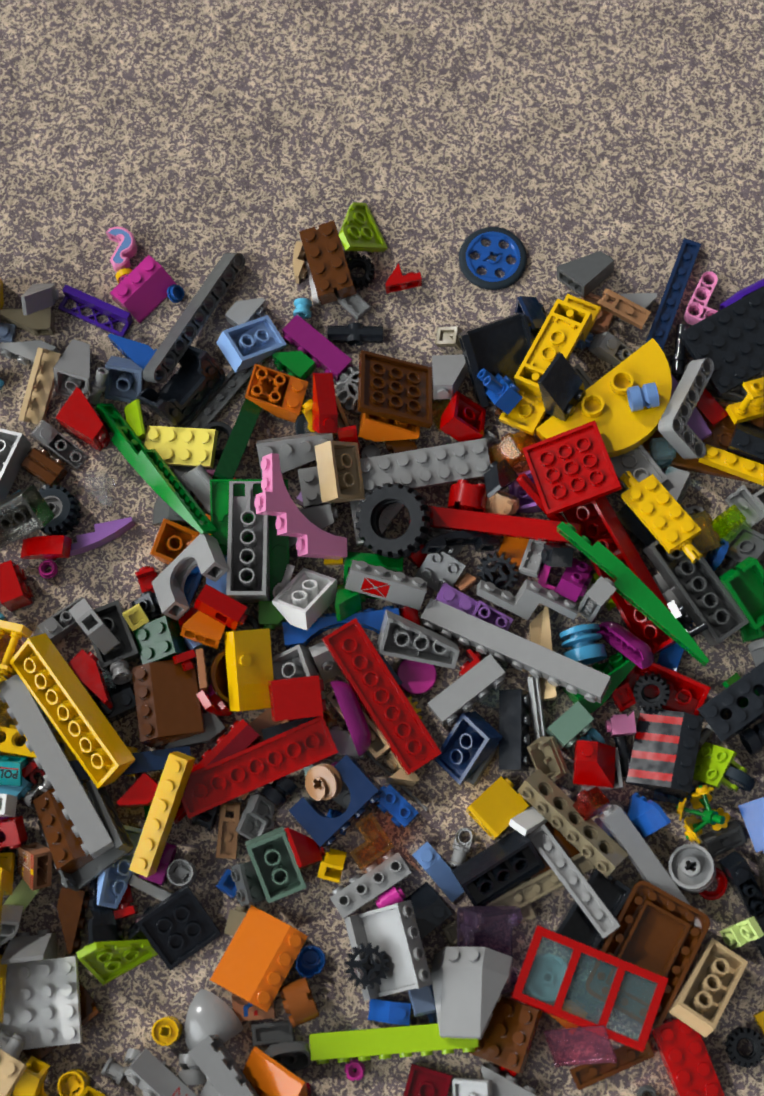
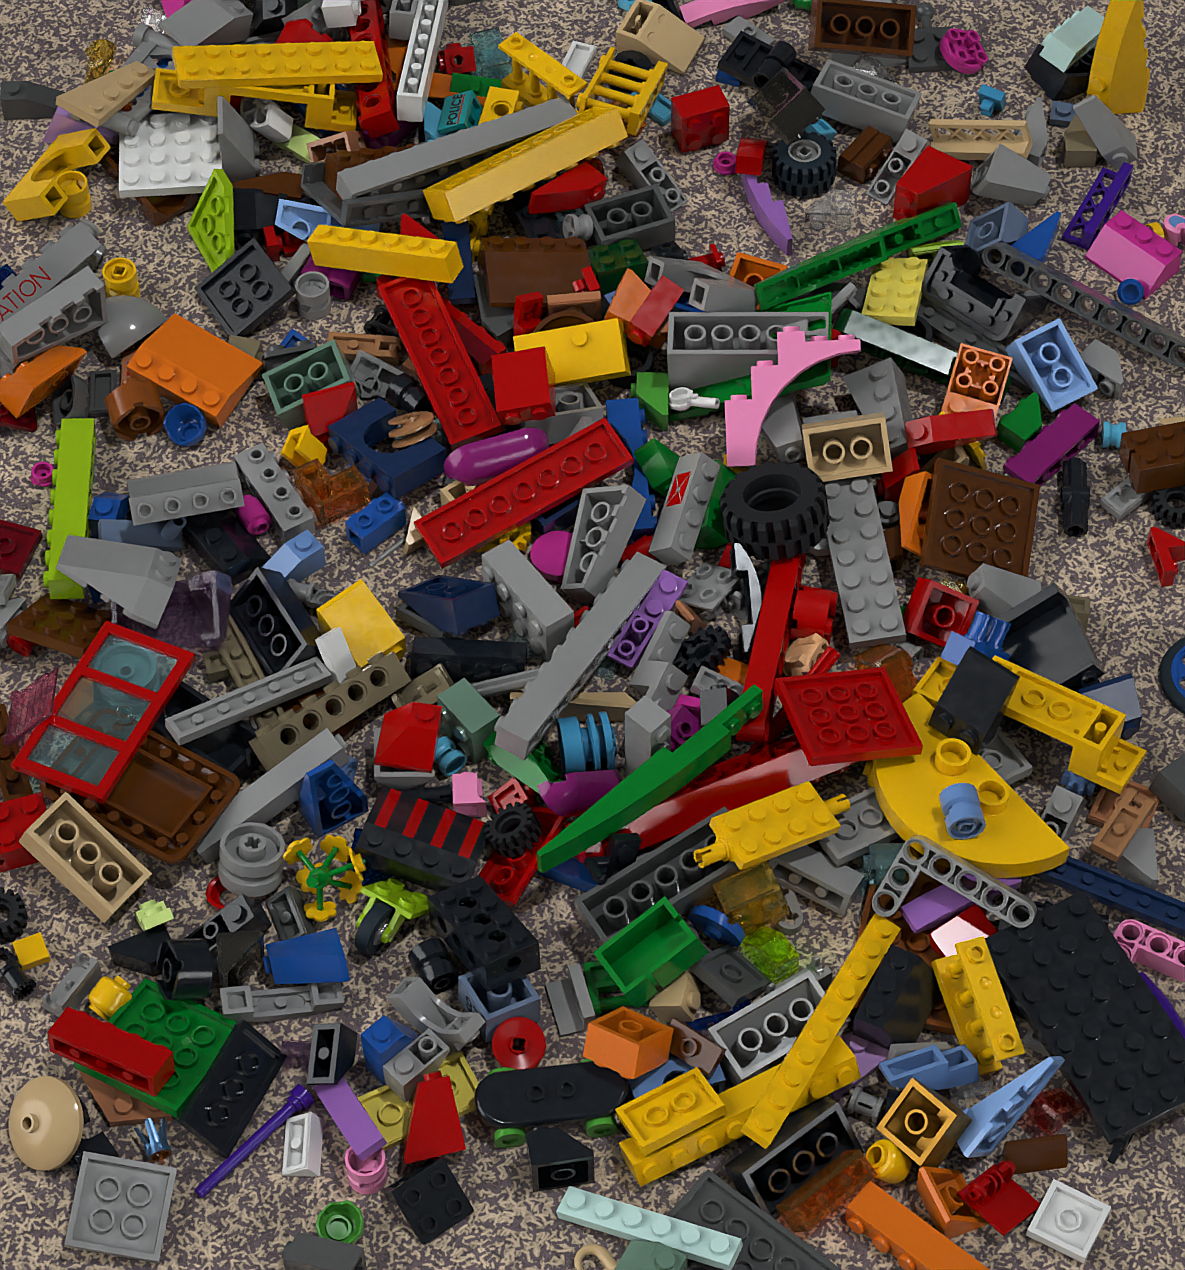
camera: 90 degrees right, 20 degrees down
light grey slope [69,598,120,655] -> none
light grey pin [88,367,109,405] -> none
light yellow plate [122,603,149,631] -> none
white slope [272,568,337,630] -> none
black gear [344,943,390,990] -> none
black slope [484,459,518,498] -> none
clear red brick [572,786,610,821] -> none

